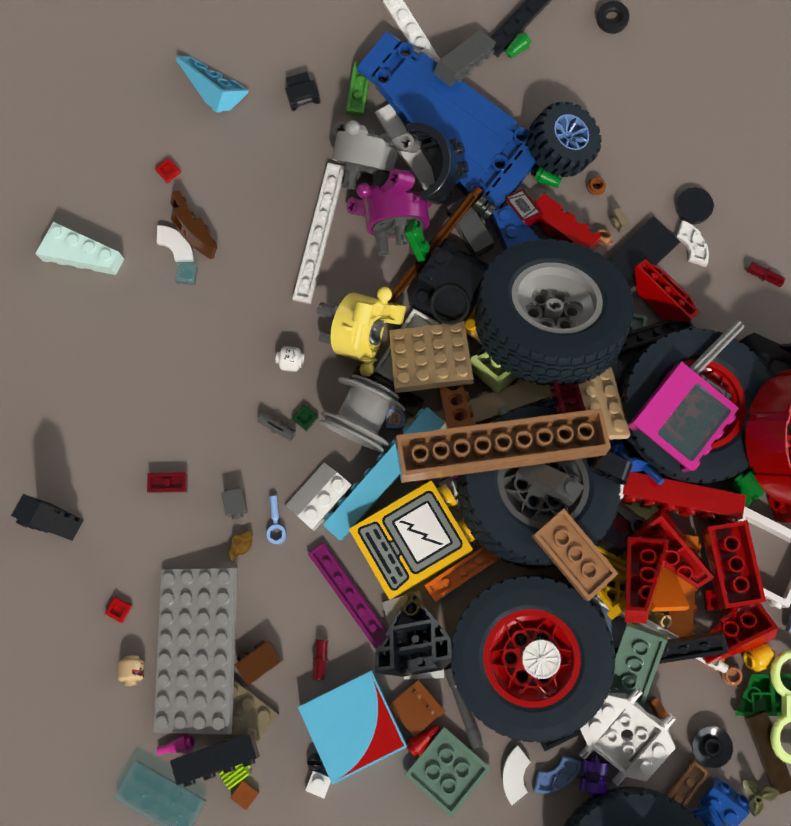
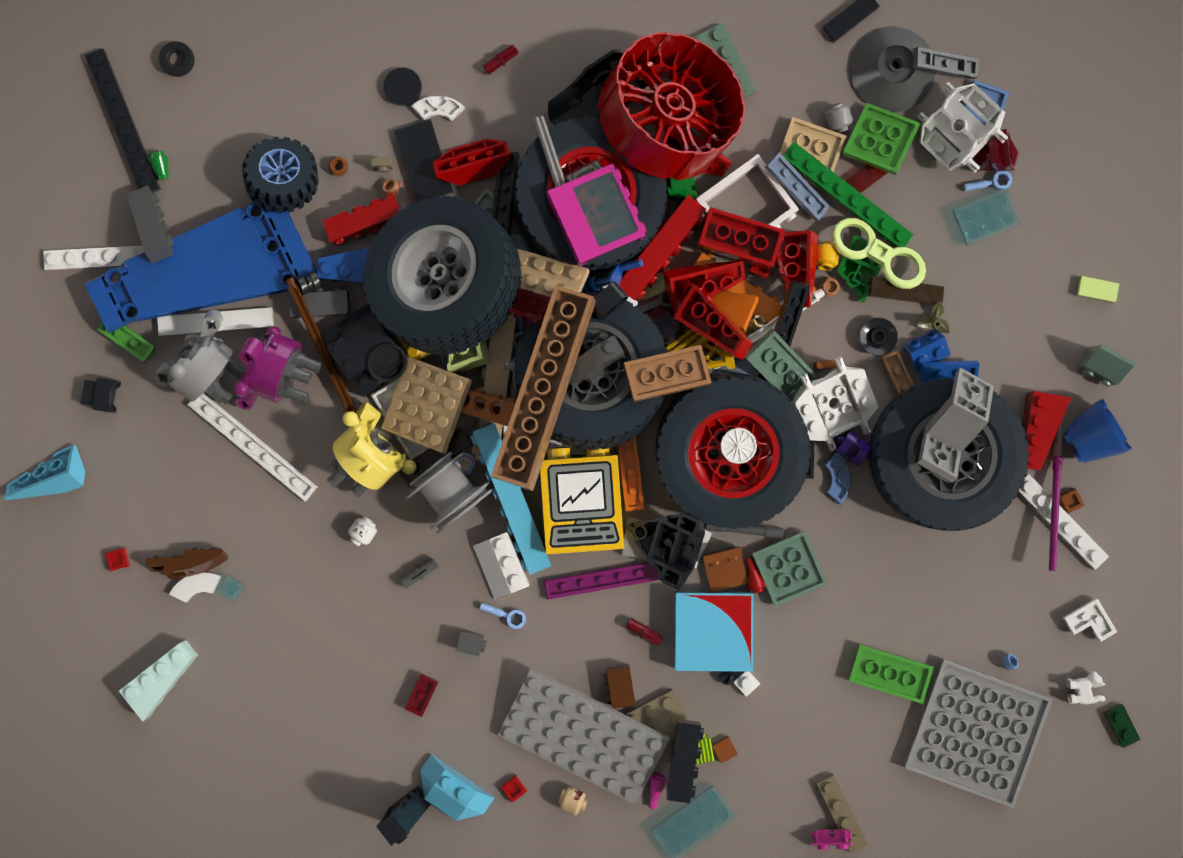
camera: 70 degrees left, 10 degrees up
pearl gold piece [228,530,253,562] -> none
dark green tile [291,405,319,432] -> none
black piece [405,123,469,205] -> none
green plate [405,219,430,262] -> none
white tile [502,745,531,805] -> none
slope [505,189,543,227] -> none
green cone [533,165,562,188] -> none
none -> medium azure wedge [420,754,495,821]

